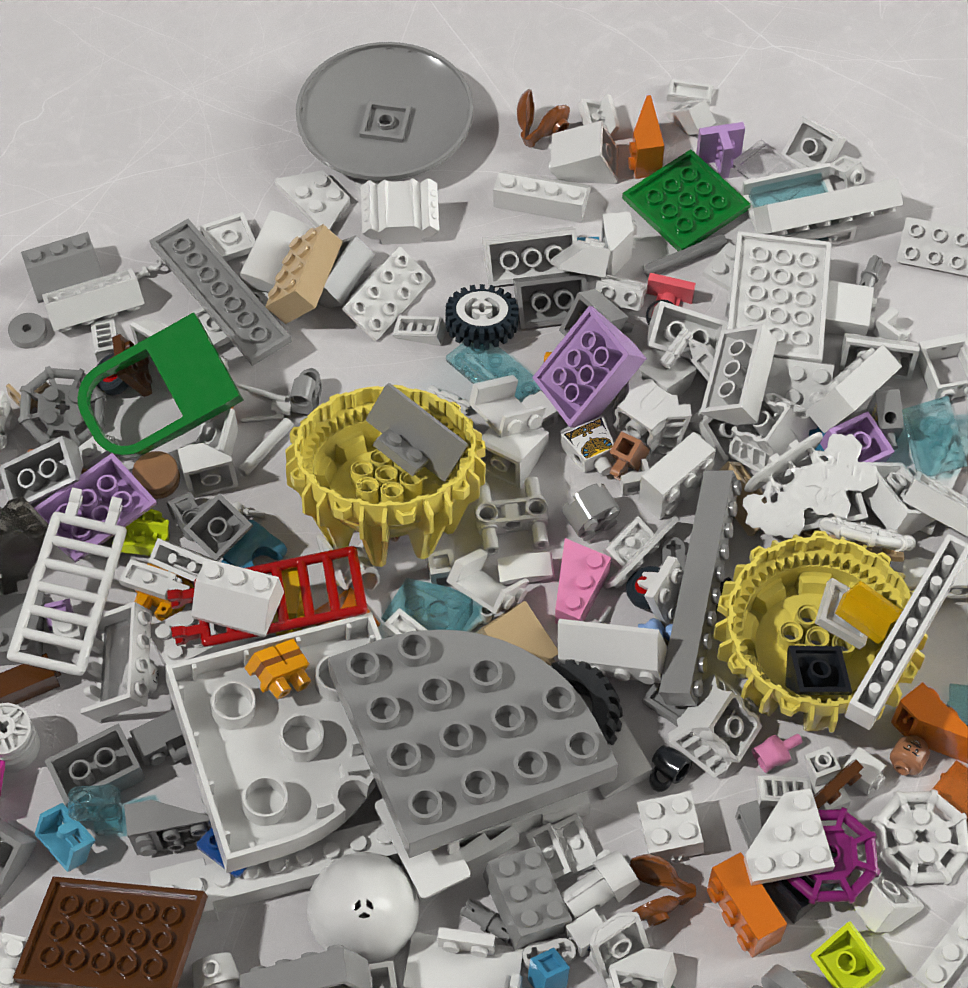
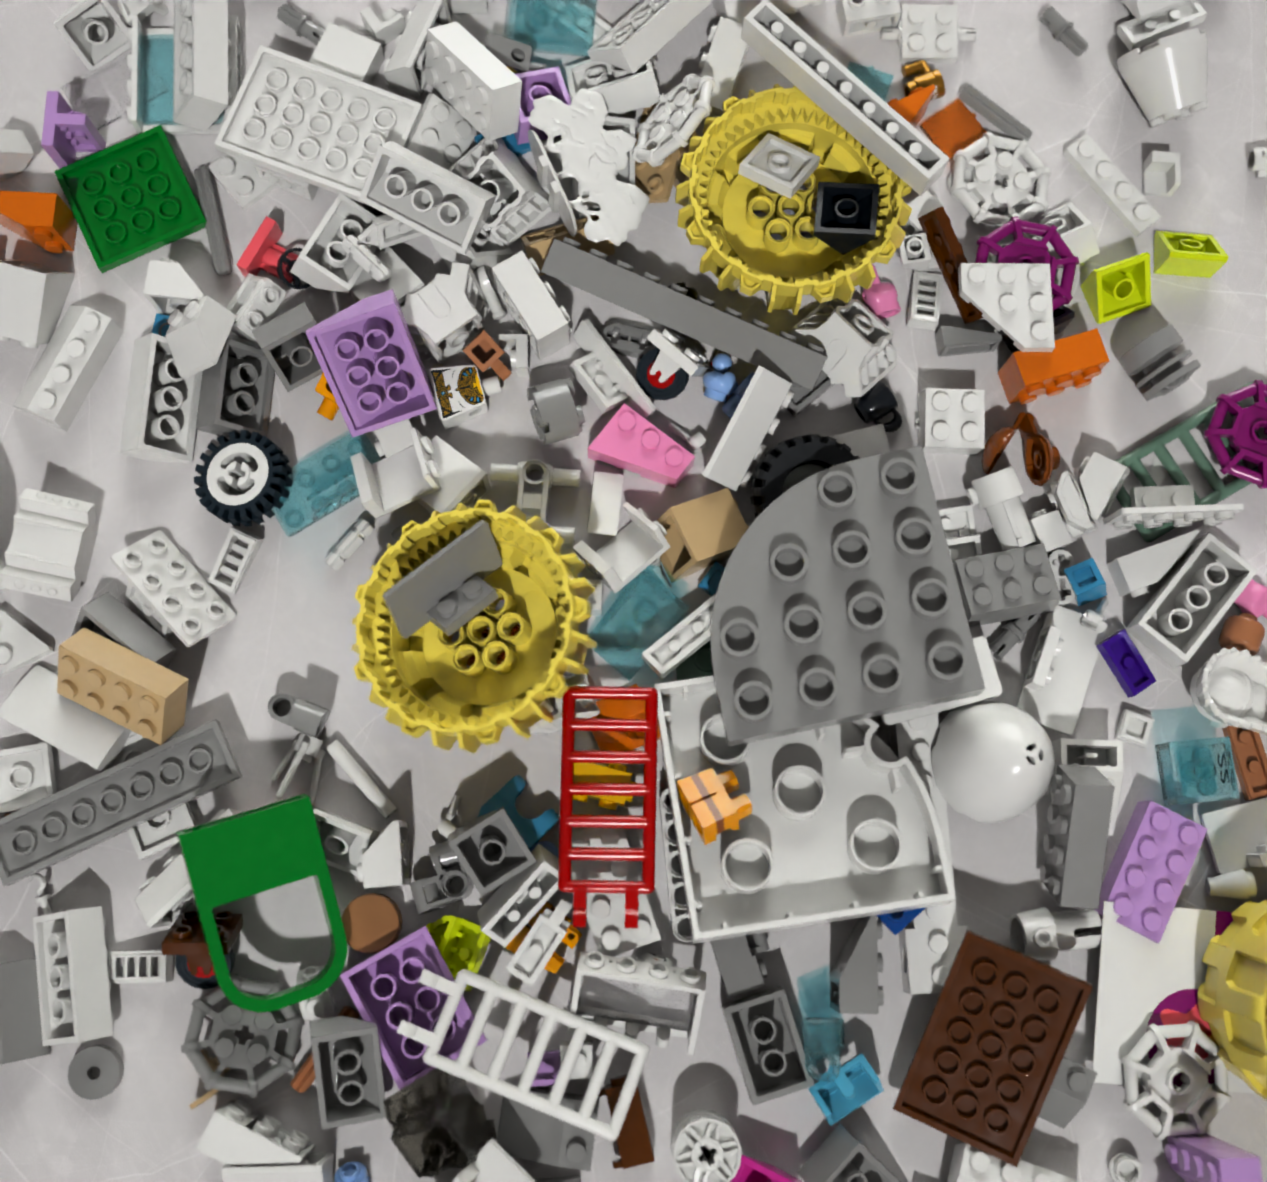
camera: 85 degrees left, 20 degrees up
white slope [191,559,284,637] -> none
yellow panel [835,581,903,644] -> none

